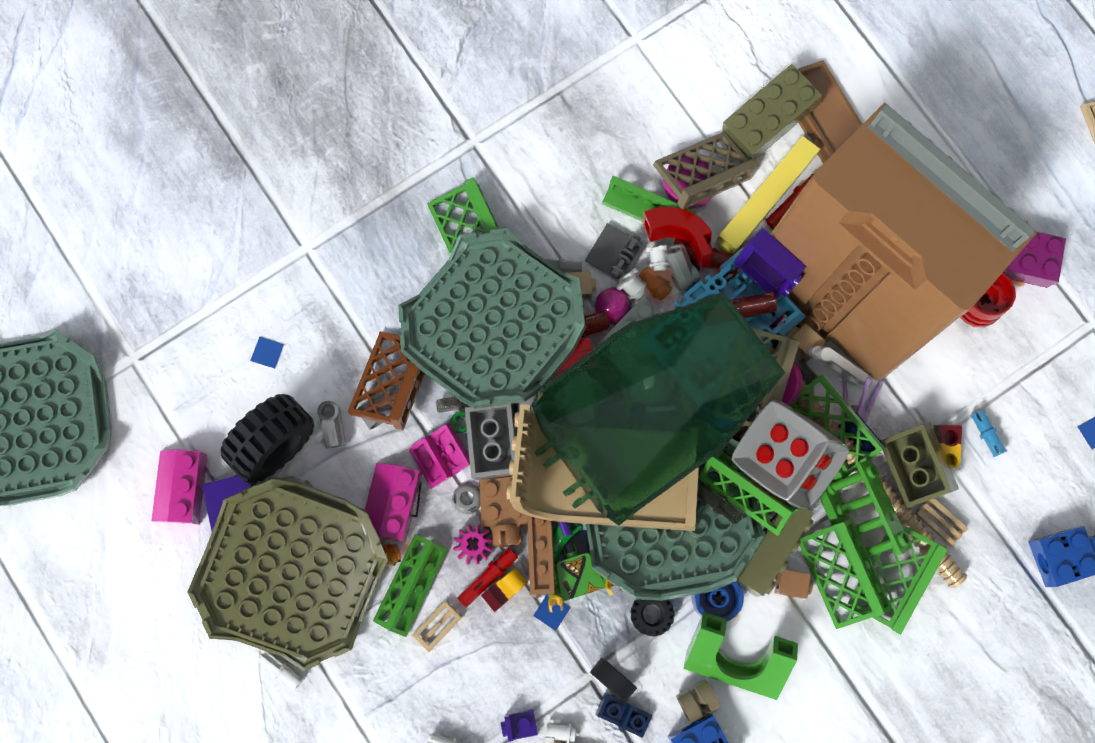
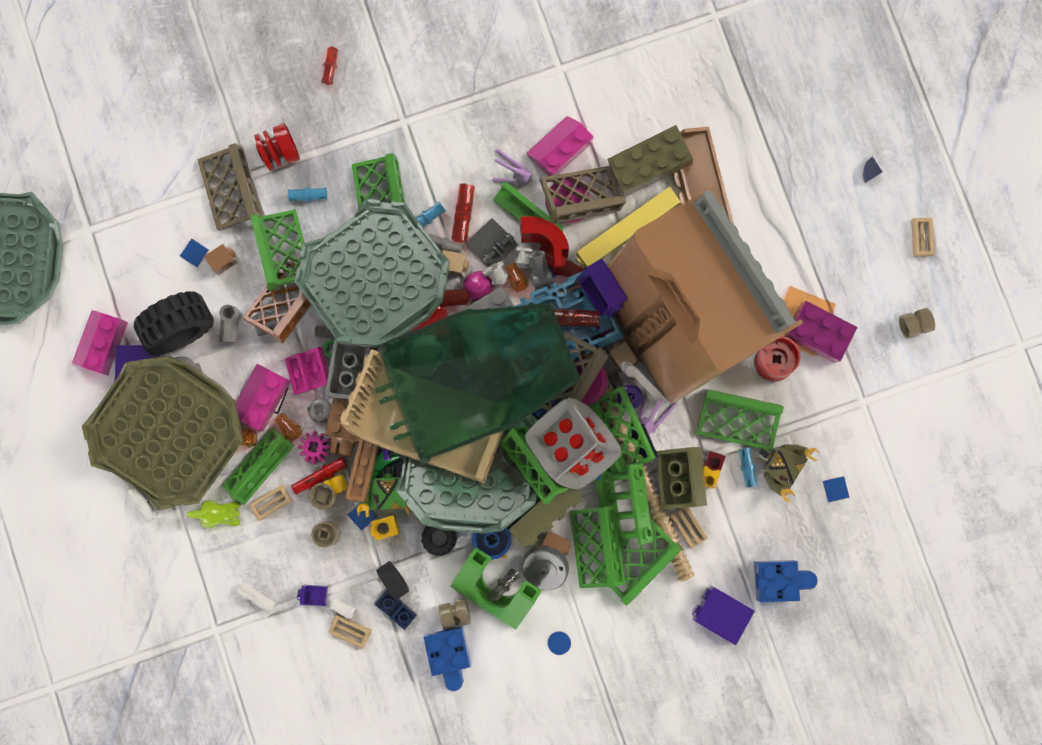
camera: 20 degrees right, 5 degrees up
none -> lime animal [186,500,241,528]
none -> dark tan fence [197,143,262,230]
none -> medium nougat brick [204,244,238,275]
none -> bright green fence [250,209,304,291]
none -> red wheel [254,122,300,172]
none -> clear orange cone [275,413,302,441]
none -> dark azure pin [288,187,327,202]
none -> dark tan wheel [309,483,336,510]
none -> dark tan wheel [311,521,341,547]
none -> clear red axle [321,46,339,85]
none -> yellow brick [369,515,401,540]
none -> dark azure pin [416,201,446,227]
none -> clear red axle [451,183,475,243]
none -> clear smoke axle [487,568,520,603]
none -> lavender plant [493,149,532,188]
none -> dark grey wheel [522,546,569,590]
none -> dark pink slope [526,116,594,176]
none -> blue sticker [548,631,571,655]
none -> dark purple head [617,385,643,409]
none -> dark purple brick [692,586,755,645]
none -> bright green fence [696,389,784,451]
none -> olive torso [757,444,820,503]
none -> dark blue tile [863,156,883,183]

